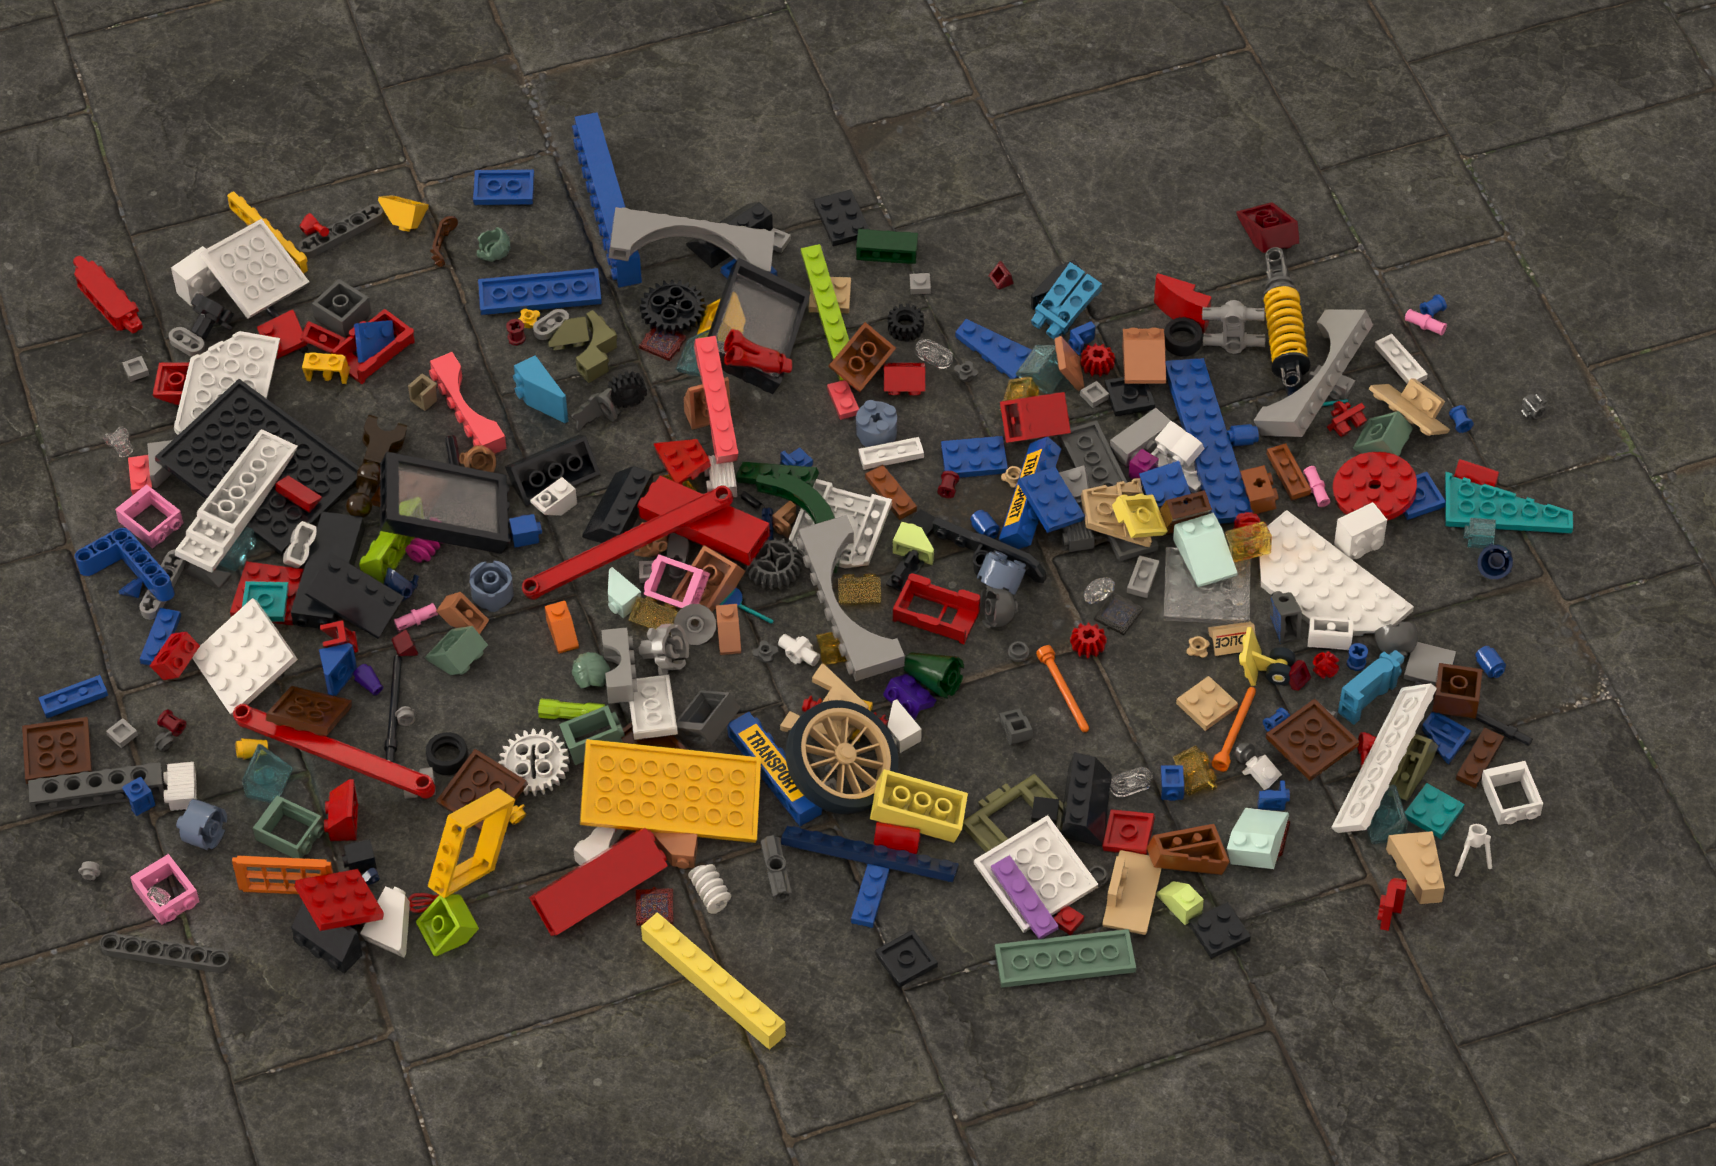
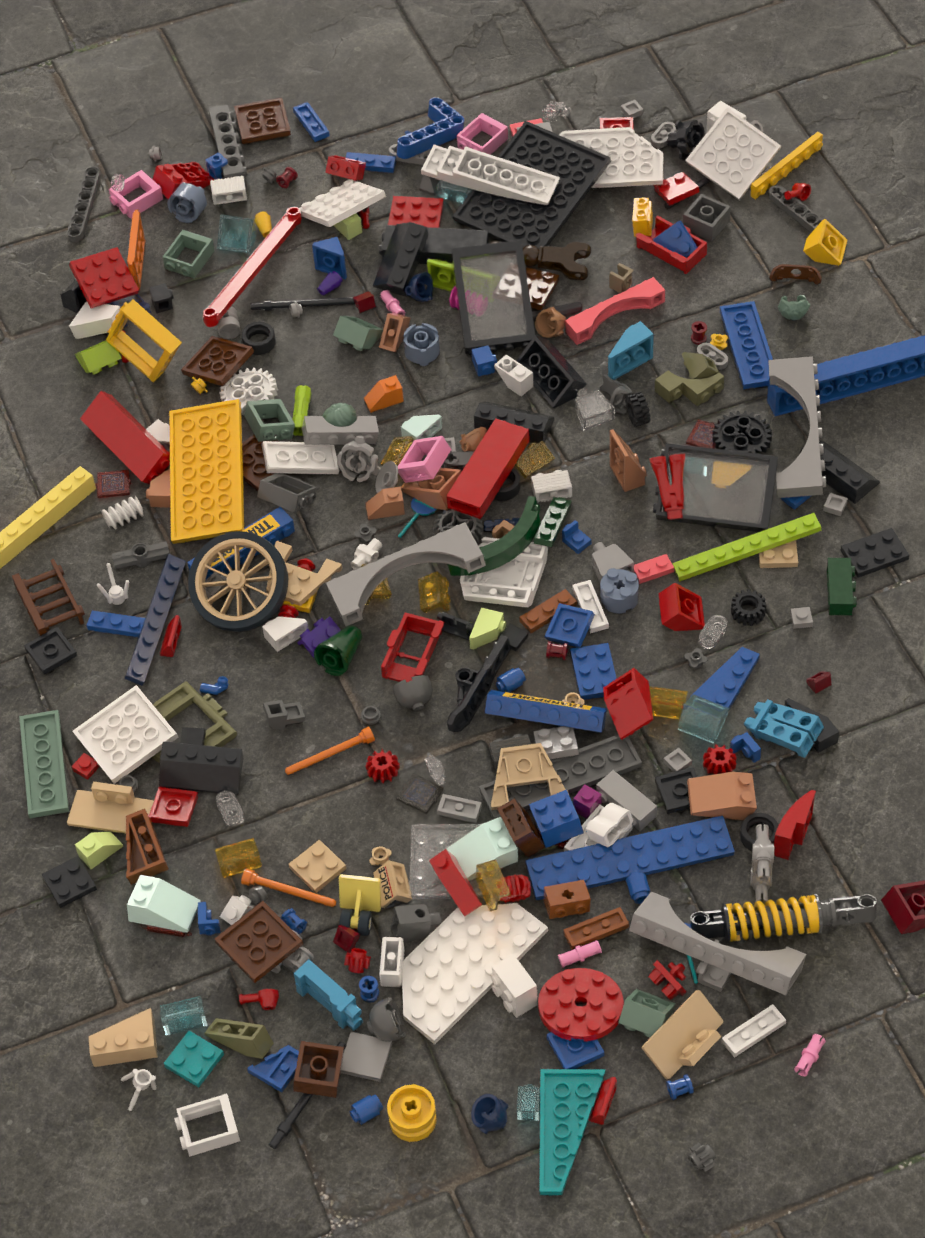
camera: 90 degrees right, 0 degrees up
red hinge [73,256,143,334] -> none
light grey plate [106,718,138,748] -> none
teal plate [242,581,289,622] -> none
reddish brown plate [266,686,352,736] -> none
red slope [276,475,322,513] -> none
white brick [283,521,317,568] -> none
red slope [300,321,345,354] -> none
red window [320,620,359,653] -> none
red slope [324,779,358,841] -> none
blue plate [473,169,534,205] -> none
red piece [522,485,733,600] -> none
red wing [654,439,711,485] -> none
coral arch [694,336,738,464] -> none
dark orange slope [829,322,896,392] -> none
light yellow brick [870,769,968,843] -> none
sand blue brick [977,551,1026,595] -> none
medium lavender plate [991,855,1059,939] -> none
blue plate [1018,467,1085,533] -> none
nougat plate [1054,336,1085,391] -> none
light yellow plate [1112,493,1168,538] -> none
blue bracket [1161,765,1184,801] -> none
white plate [1331,683,1437,833] -> none
red slope [1377,878,1407,931] -> none
blue bush [1420,294,1447,318] -> none
reddish brown plate [1456,727,1504,789] -> none
none -> reddish brown fence [12,559,85,636]
none -> white plant [97,563,129,605]
none -> red slope [152,162,214,199]
none -> blue arm [200,676,229,695]
none -> yellow wheel [387,1084,437,1142]
none -> red slope [429,849,482,916]
none -> blue plate [545,603,595,648]
none -> clear torso [575,388,615,431]
none -> light grey torso [592,542,634,582]

